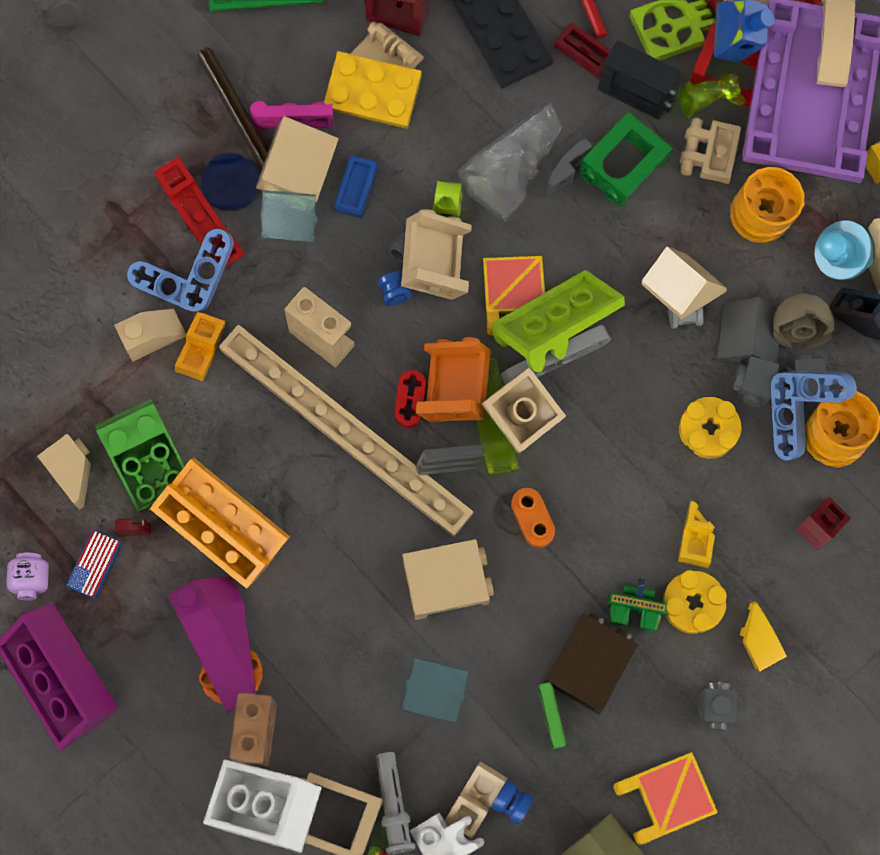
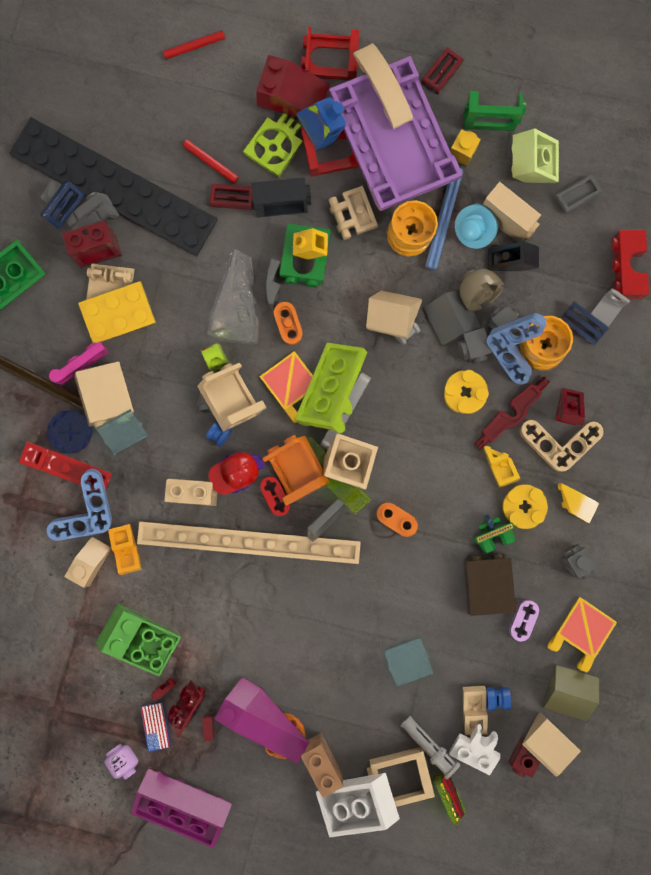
camera: 30 degrees left, 10 degrees up
tan slope [37,434,91,510] -> none
light orange brick [150,458,290,589] -> none
blue tile [333,155,379,219] -> none
tan panel [402,539,494,620] -> none
bright green tile [537,682,566,750] -> none
clear neon green animal [680,72,745,118] -> none
none -> dark red hinge [168,680,206,738]
none -> dark red tile [202,713,215,742]
none -> red hair [208,452,265,495]
none -> orange plate [274,302,303,345]
none -> yellow brick [293,228,328,260]
none -> medium blue axle [425,168,463,270]
none -> dark red piece [474,376,550,450]
none -> lavender beam [509,600,539,642]
none -> tan beam [519,420,604,472]

